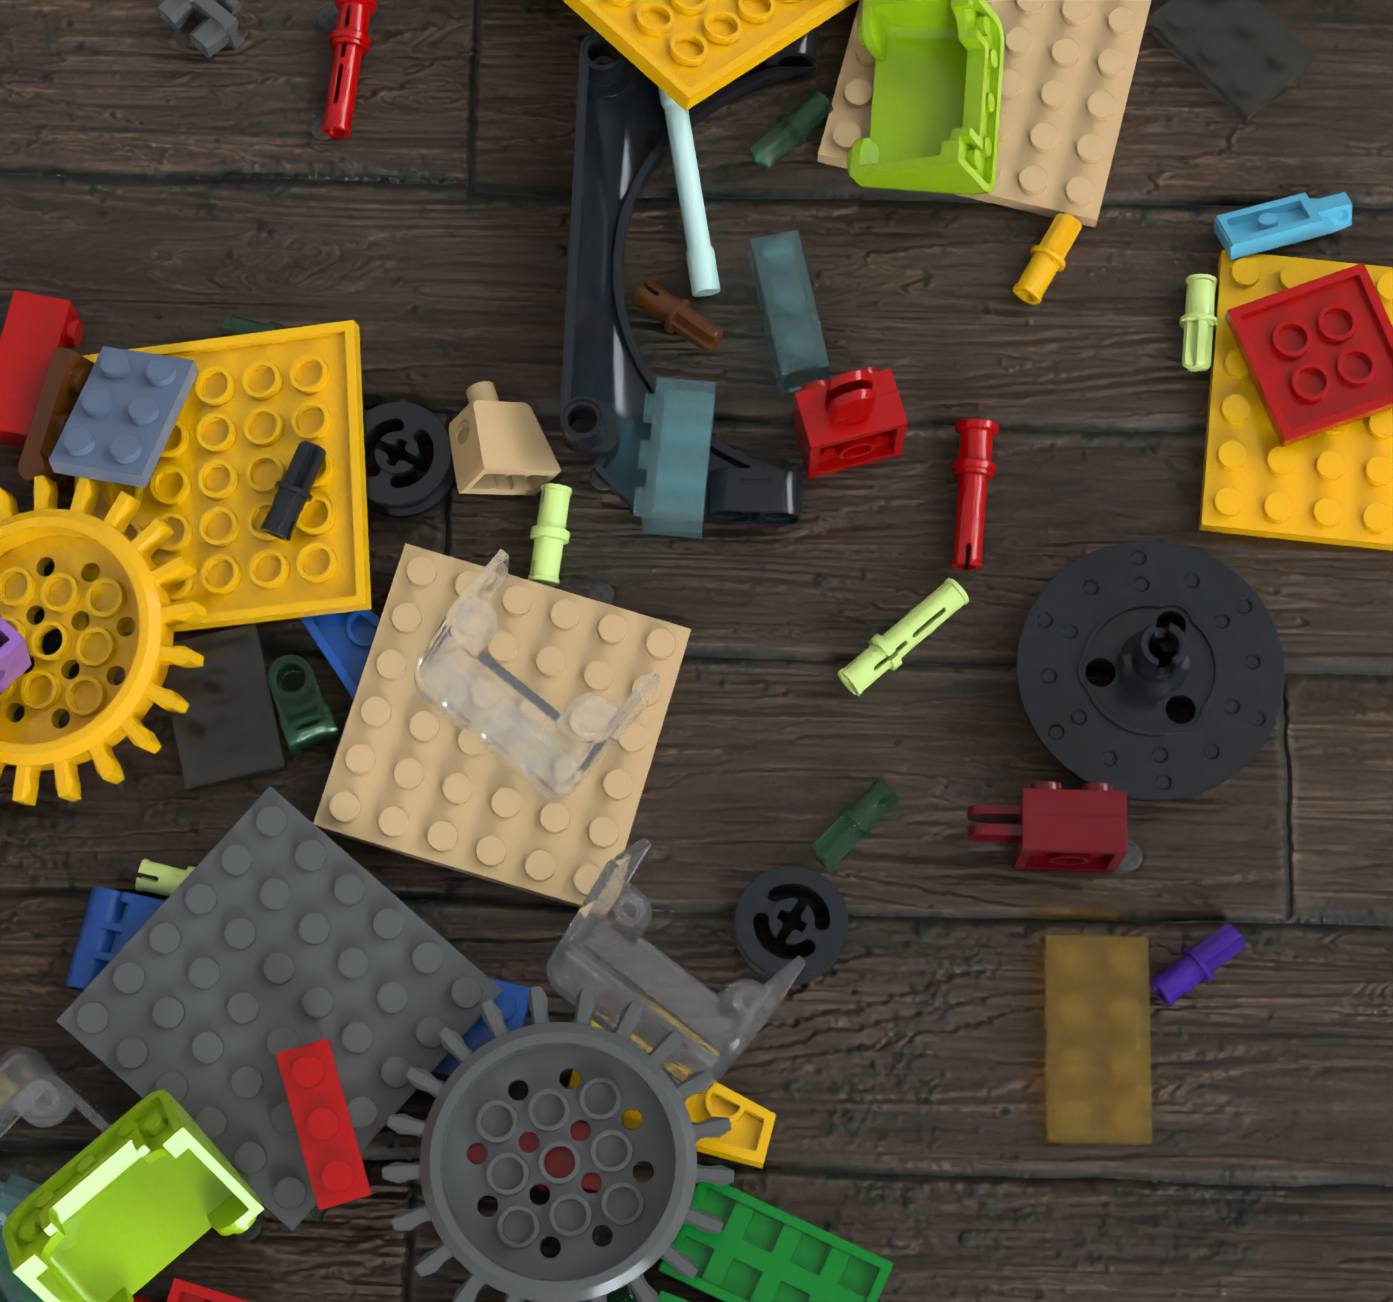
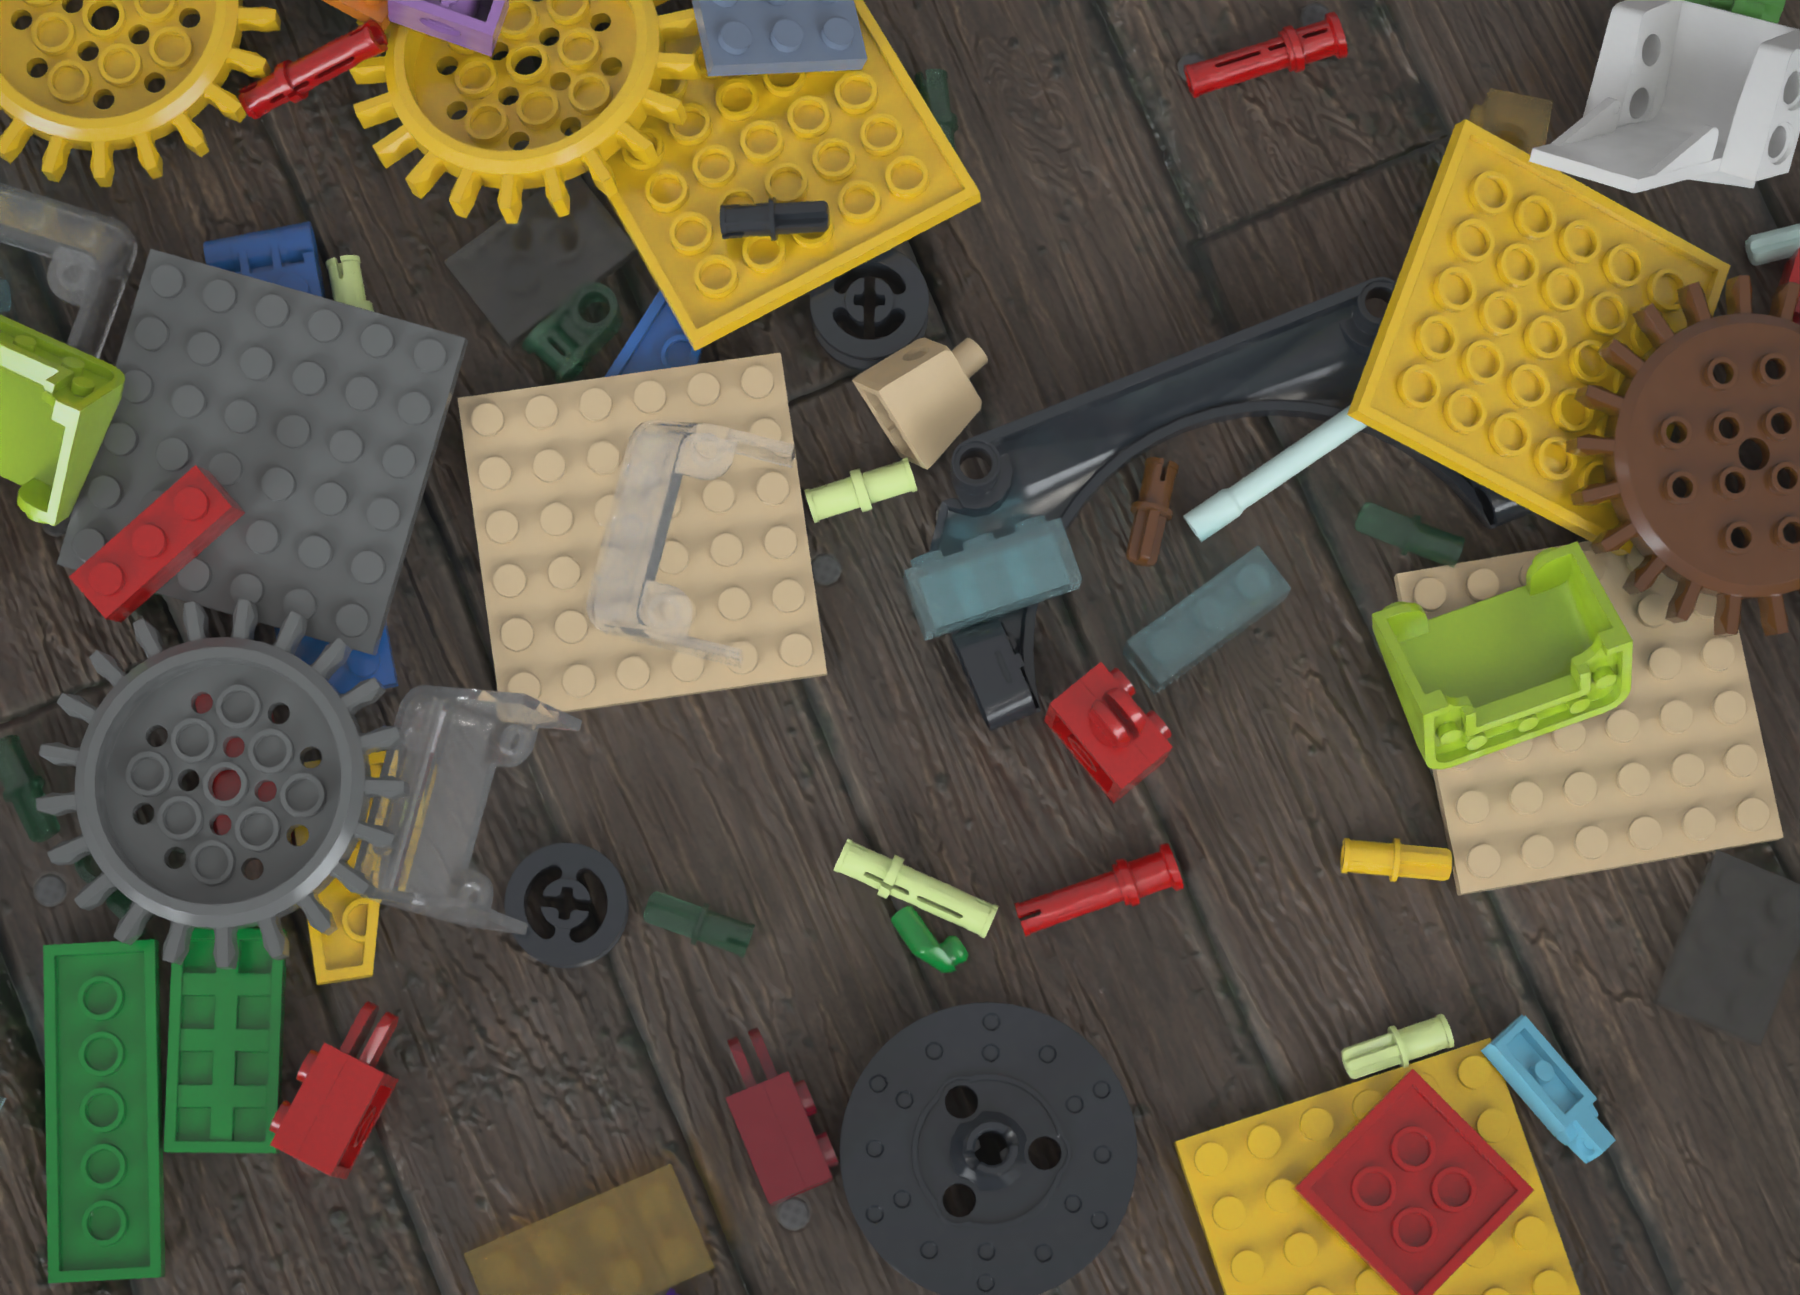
camera: 60 degrees right, 5 degrees up
none -> red brick [269,1001,399,1179]
none -> green arm [891,906,969,973]

